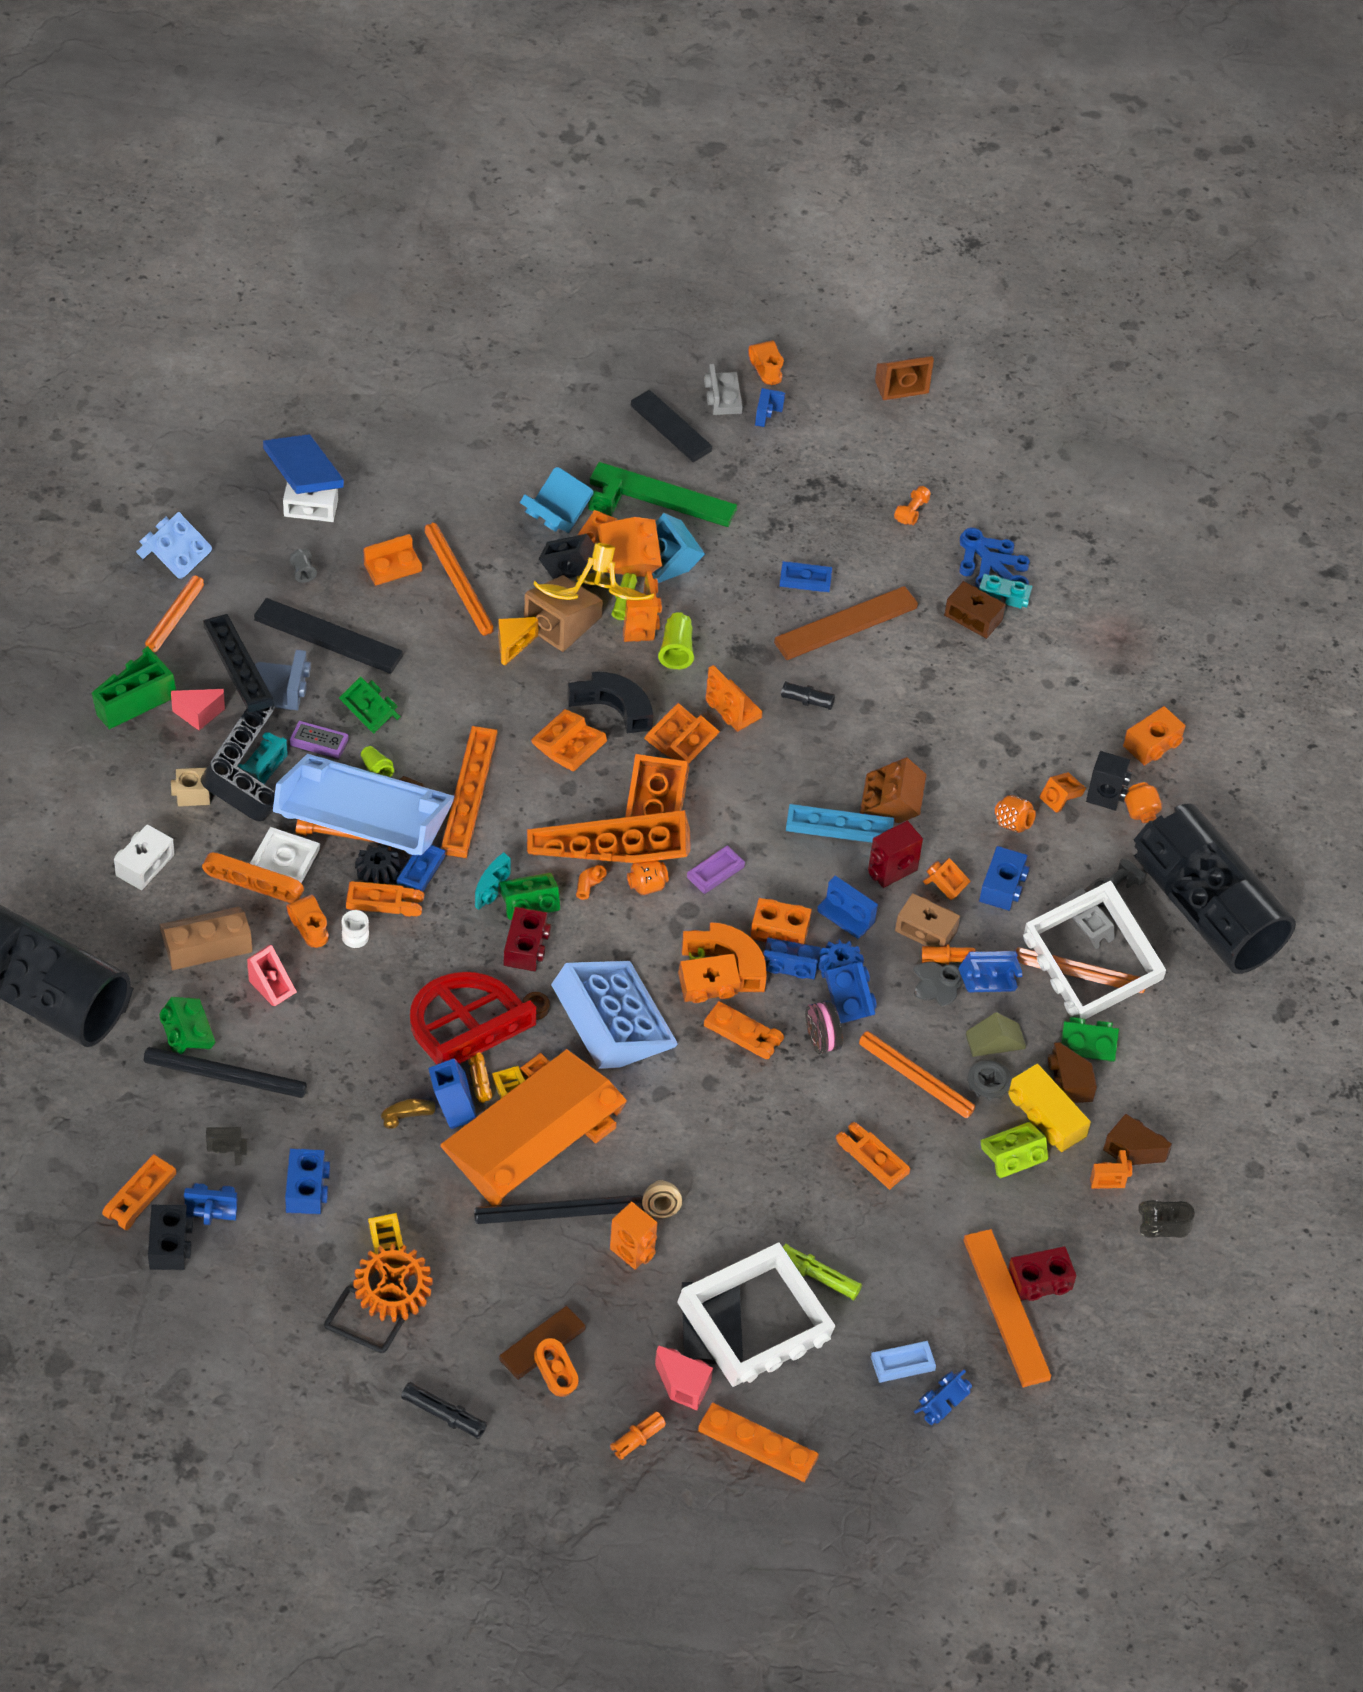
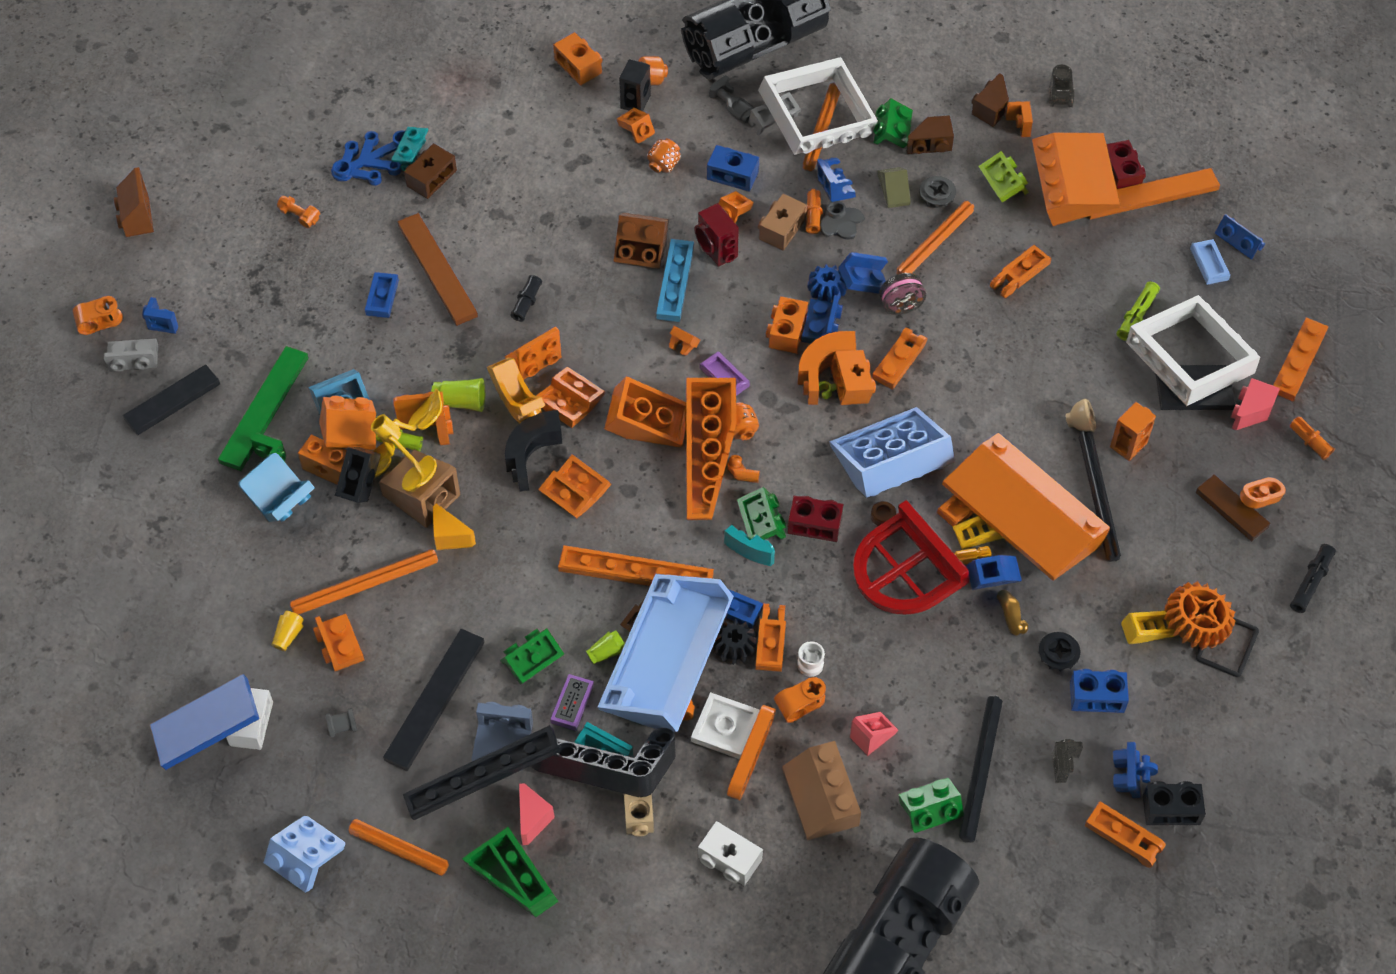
camera: 85 degrees left, 5 degrees up
blue bracket [817,875,878,939] -> none
yellow brick [1008,1063,1091,1153] -> none
none -> yellow cone [271,611,304,651]
none -> light orange arch [487,357,545,423]
none -> orange tile [669,326,701,356]
none -> orange slope [1032,133,1121,226]
none -> black gear [1038,632,1081,672]

